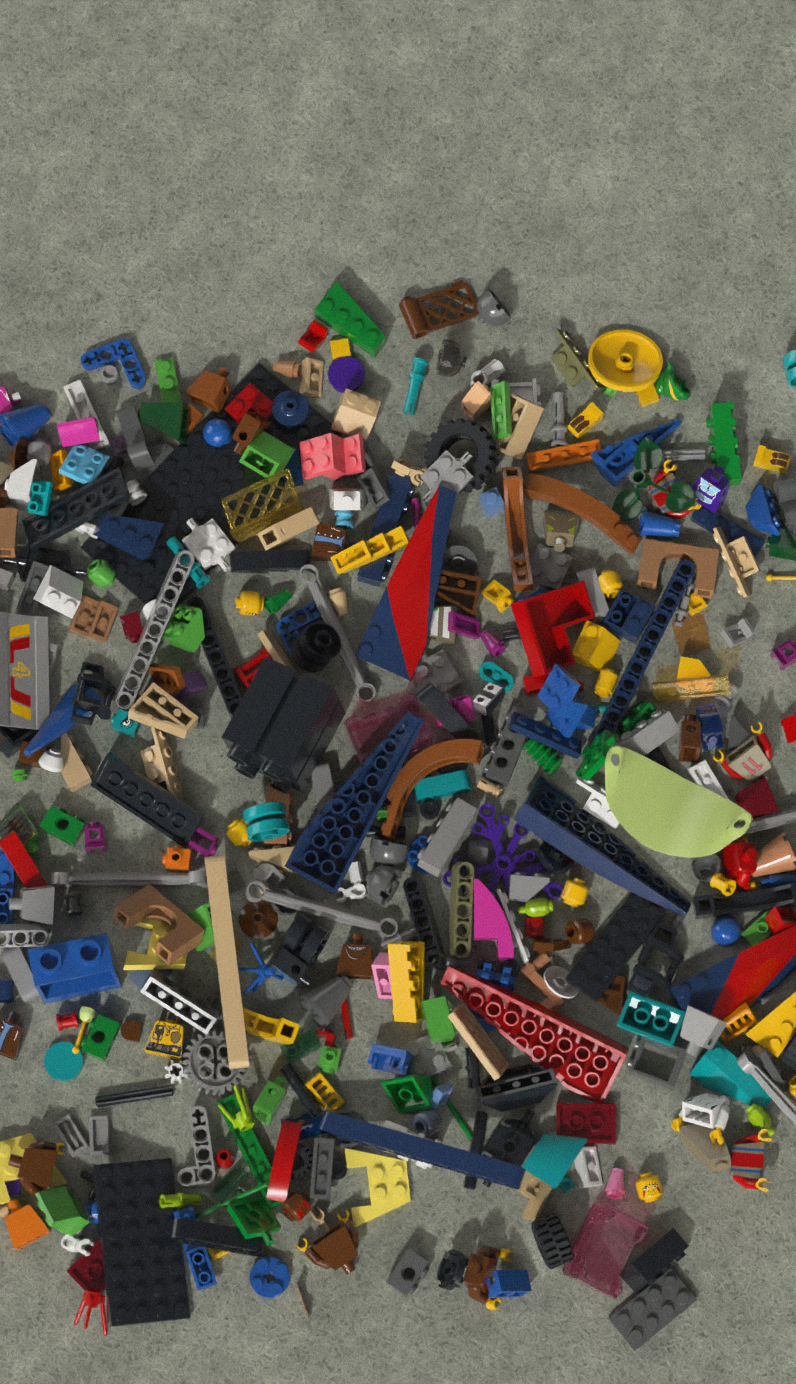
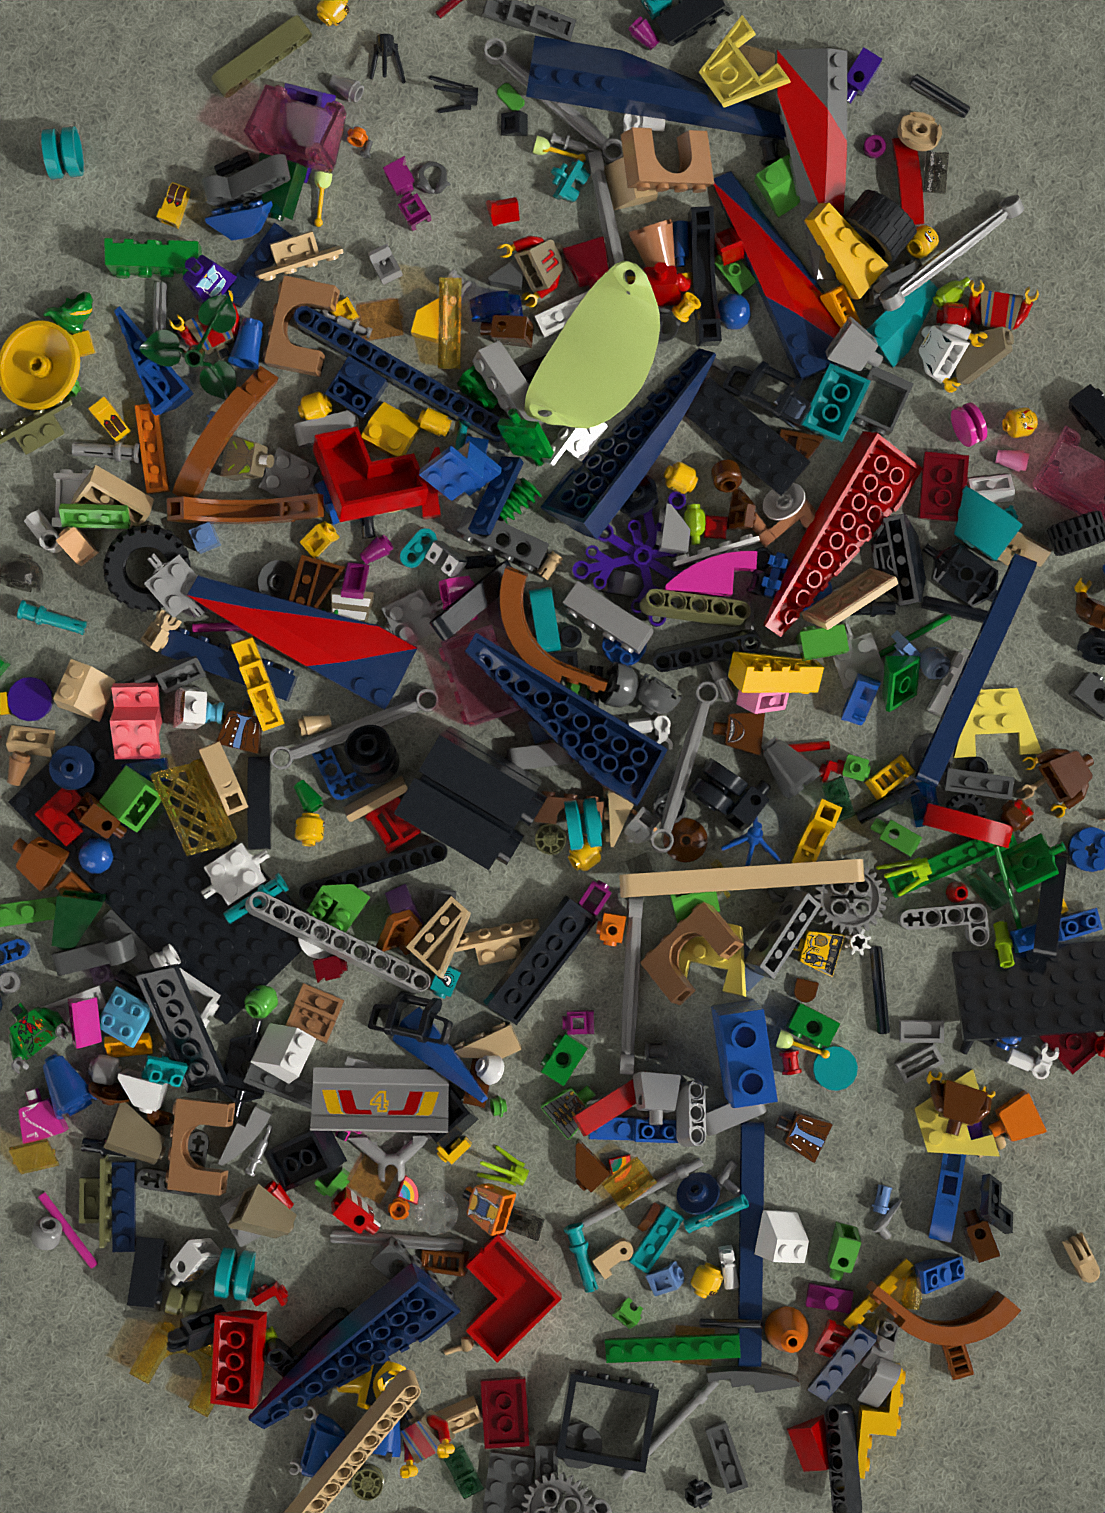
camera: 90 degrees left, 15 degrees up
bright green slope [35,1186,90,1237] -> none
dark blue wedge [93,514,164,560] -> none
none -> green torso [9,1002,73,1074]
none -> olive wheel [535,823,566,855]
none -> red head [936,302,971,327]
none -> dark pink head [951,402,987,447]

